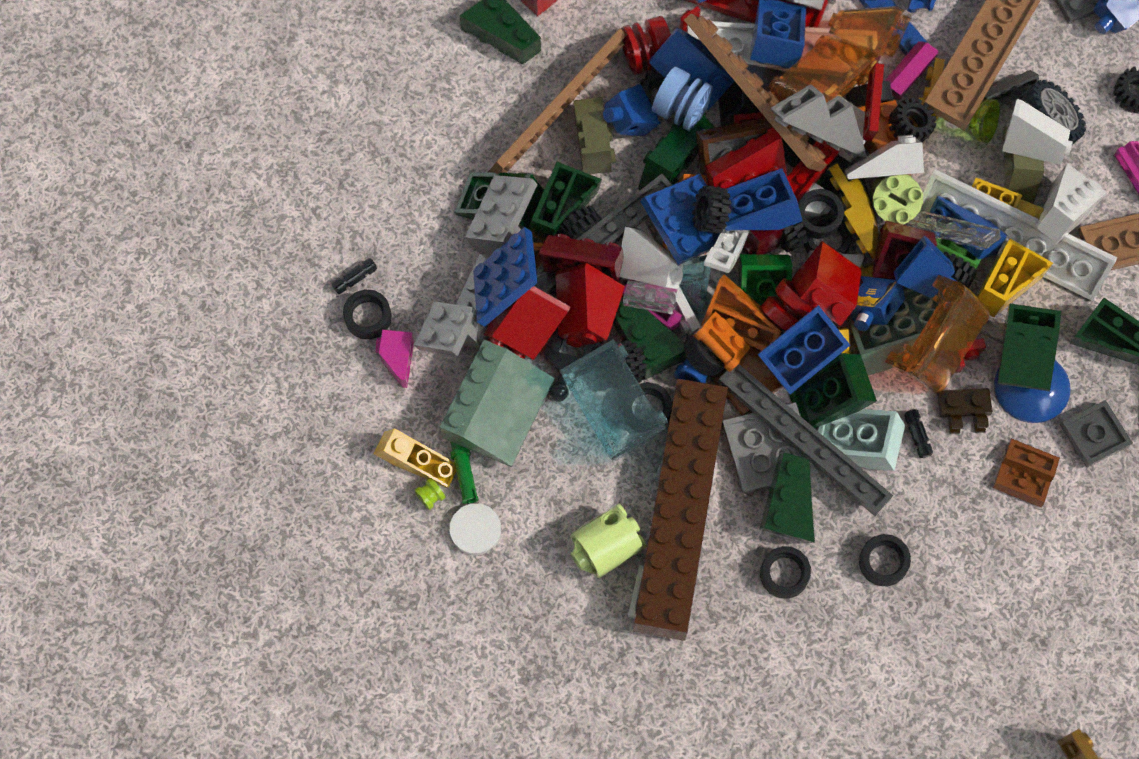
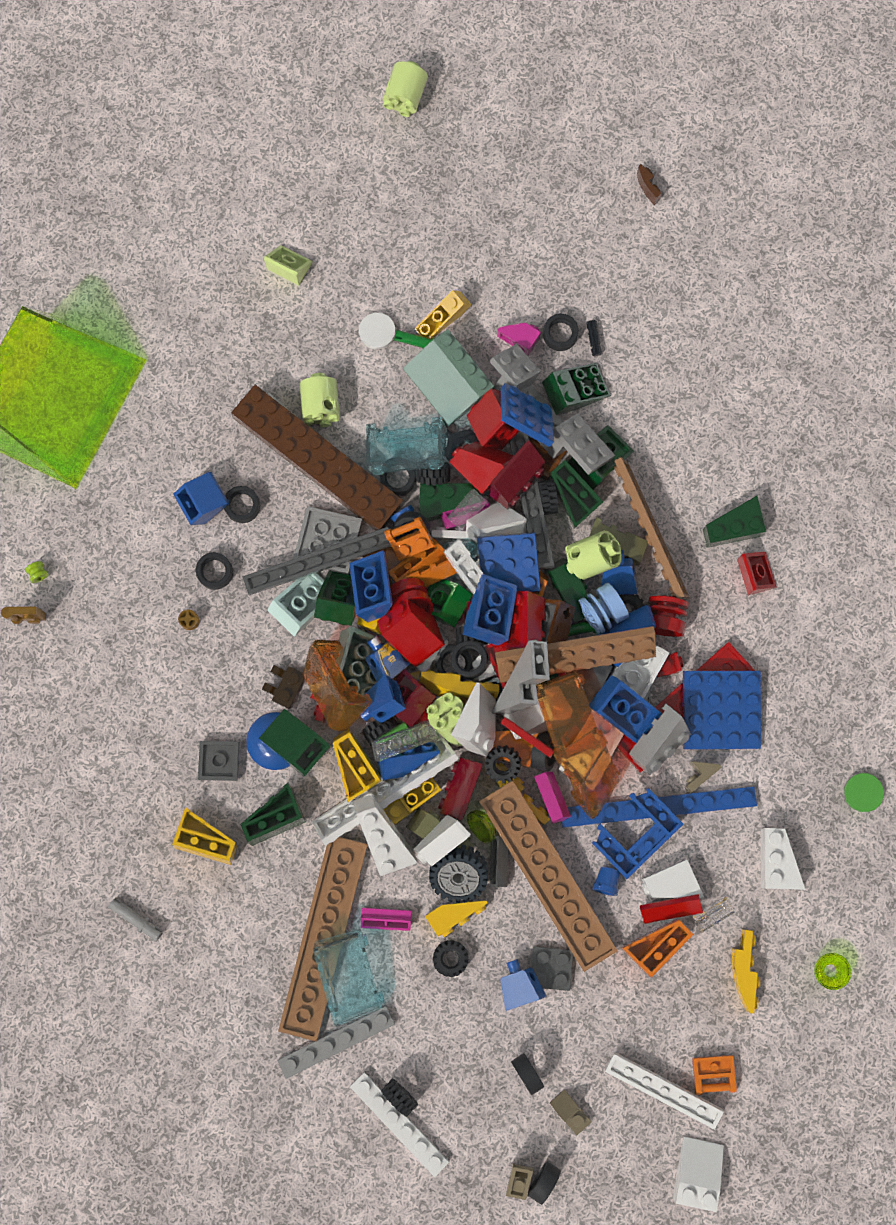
camera: 120 degrees right, 10 degrees up
lime wheel [414,478,446,510] -> none
black tyre [692,186,731,234] -> none
dark green wedge [759,452,815,543] -> none
black axle [904,409,933,458] -> none
dark orange slope [993,438,1060,508] -> none
none -> blue slope [173,472,229,526]
none -> pearl gold wheel [178,609,200,631]
none -> yellowish green slope [264,245,313,285]
none -> yellowish green cylinder [383,61,428,117]
none -> yellow slope [425,900,488,937]
none -> dark red slope [438,758,483,822]
none -> dark green slope [542,363,611,415]
none -> yellowish green cylinder [565,530,621,579]
none -> reddish brown slope [637,164,662,205]

